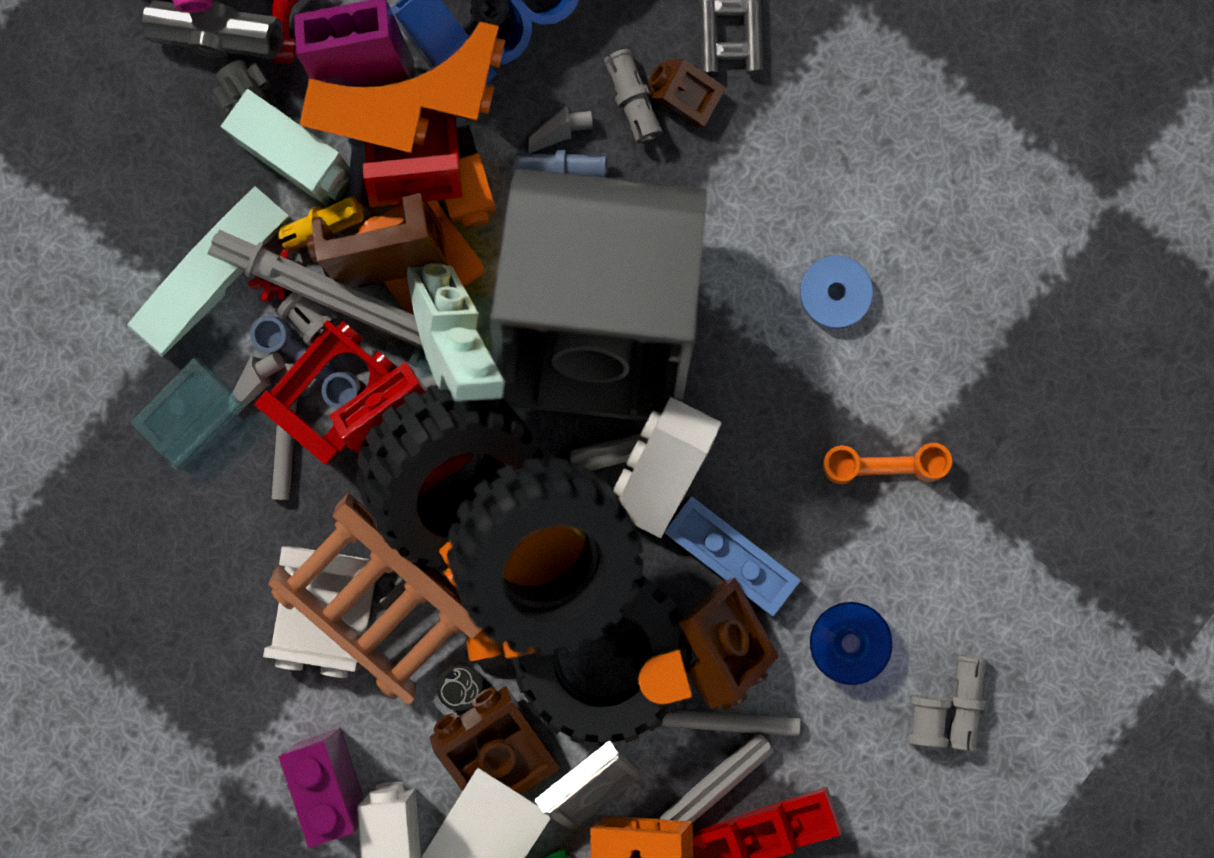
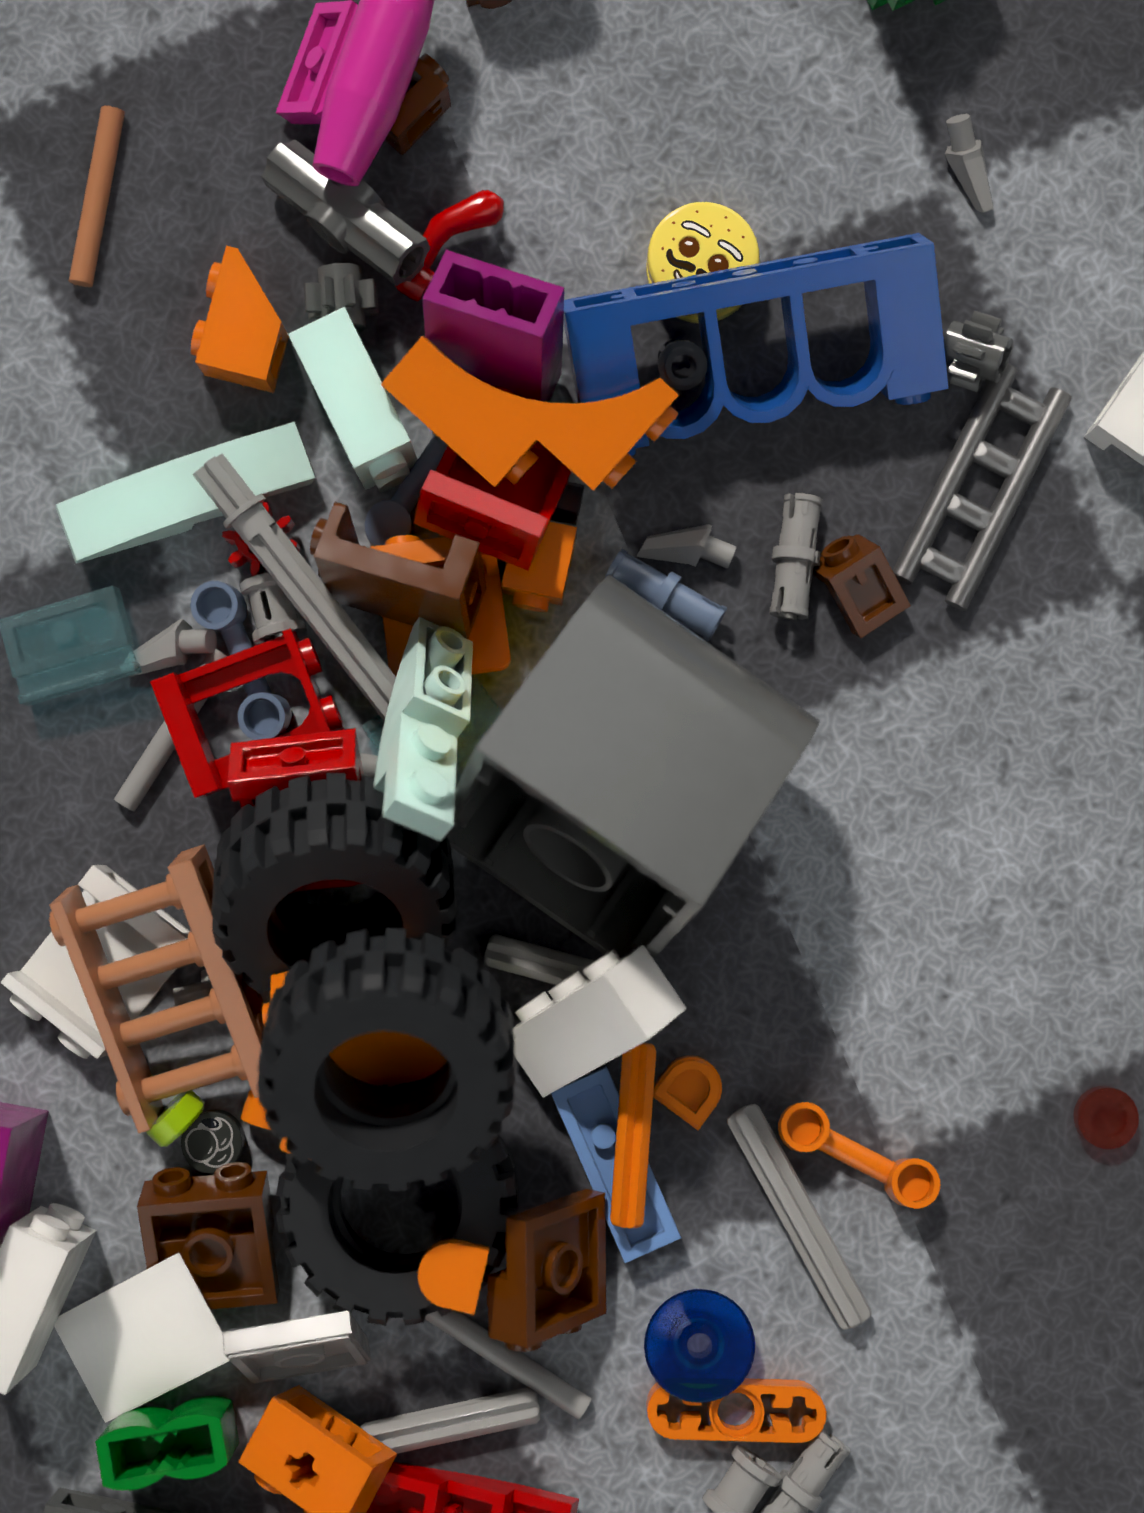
camera: 25 degrees right, 0 degrees up
yellow axle [279,197,364,253] -> none
medium blue piece [799,255,873,329] -> none
none -> nougat bar [69,106,125,287]
none -> lime tile [146,1090,205,1147]
none -> orange slope [191,246,289,393]
none -> orange axle [610,1042,656,1229]
none -> orange beam [646,1376,826,1443]
none -> orange tile [653,1055,722,1130]
none -> light grey axle [727,1104,872,1330]
none -> clear red tile [1073,1086,1139,1149]

